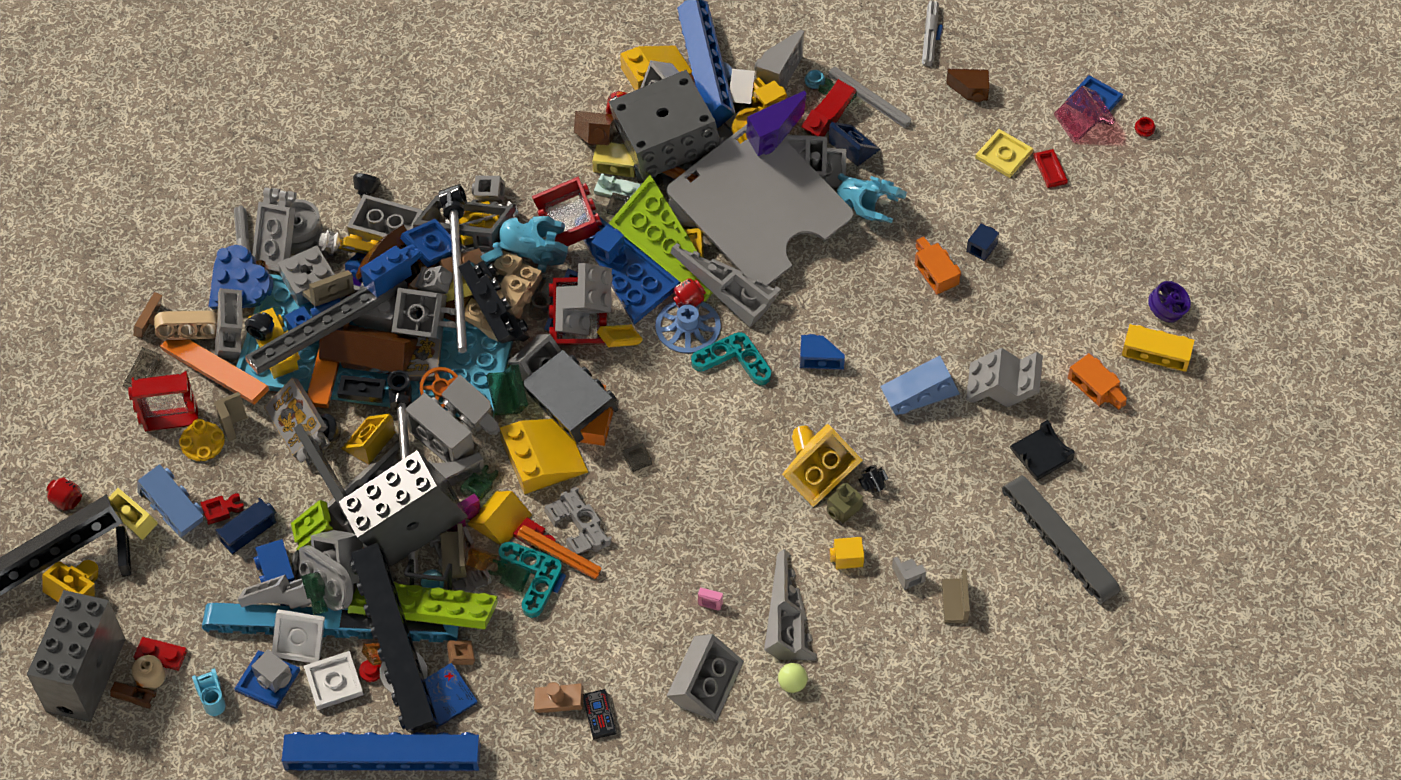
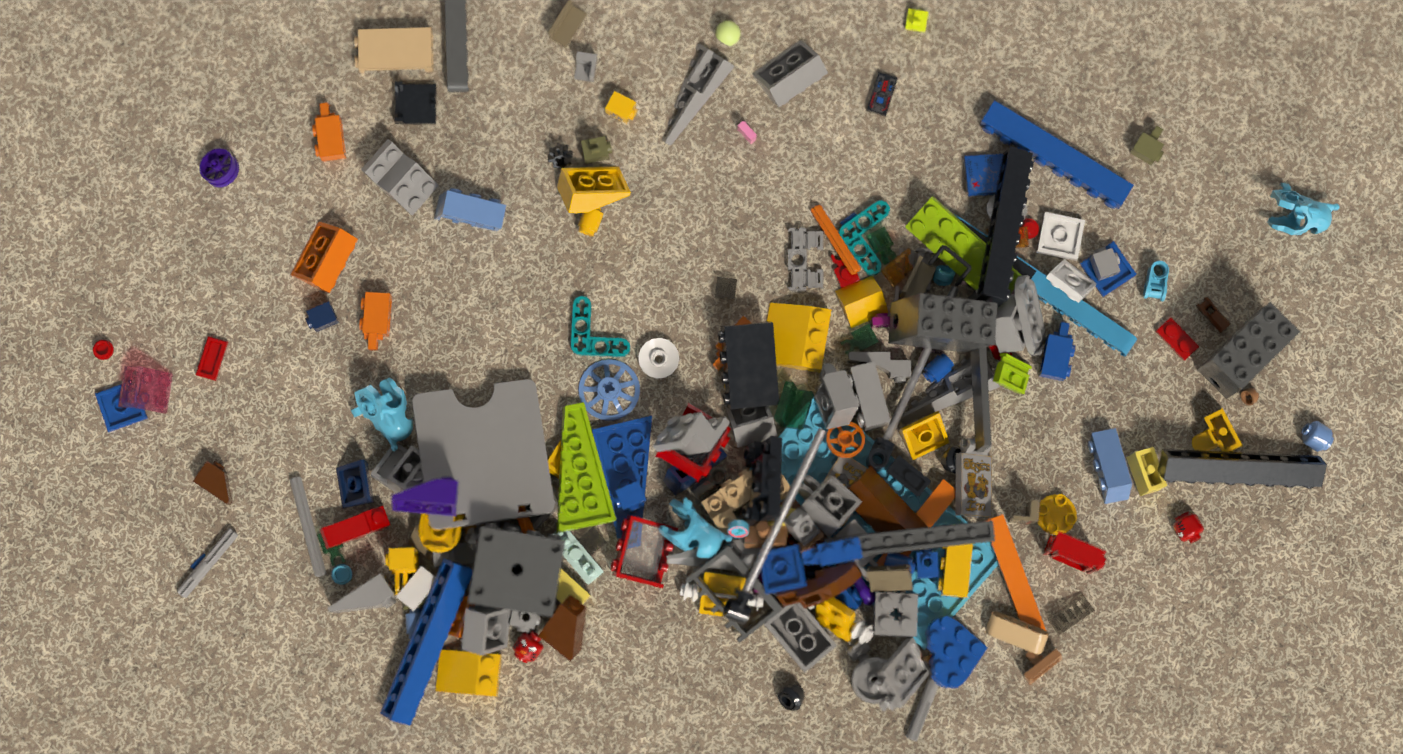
camera: 150 degrees left, 25 degrees up
black tile [116,526,132,577] -> none
tan head [132,655,165,690] -> none
red plate [200,493,244,525] -> none
light grey slope [215,288,243,360] -> none
dark blue window [215,498,277,555] -> none
light grey slope [237,575,318,609] -> none
black cone [245,312,274,341] -> none
clear green plate [301,573,328,615] -> none
medium nougat tile [447,641,475,665] -> none
light grey brick [472,176,506,202] -> none
medium nougat tile [534,682,584,713] -> none
yellow tile [597,324,643,347] -> none
light grey wedge [670,243,781,327] -> none
red head [673,278,706,308] -> none
blue slope [800,334,845,369] -> none
light yellow tile [975,129,1034,178] -> none
yellow brick [1121,324,1195,372] -> none
none -> orange slope [291,221,358,293]
none -> tan panel [355,27,434,74]
none -> white dish [638,338,679,379]

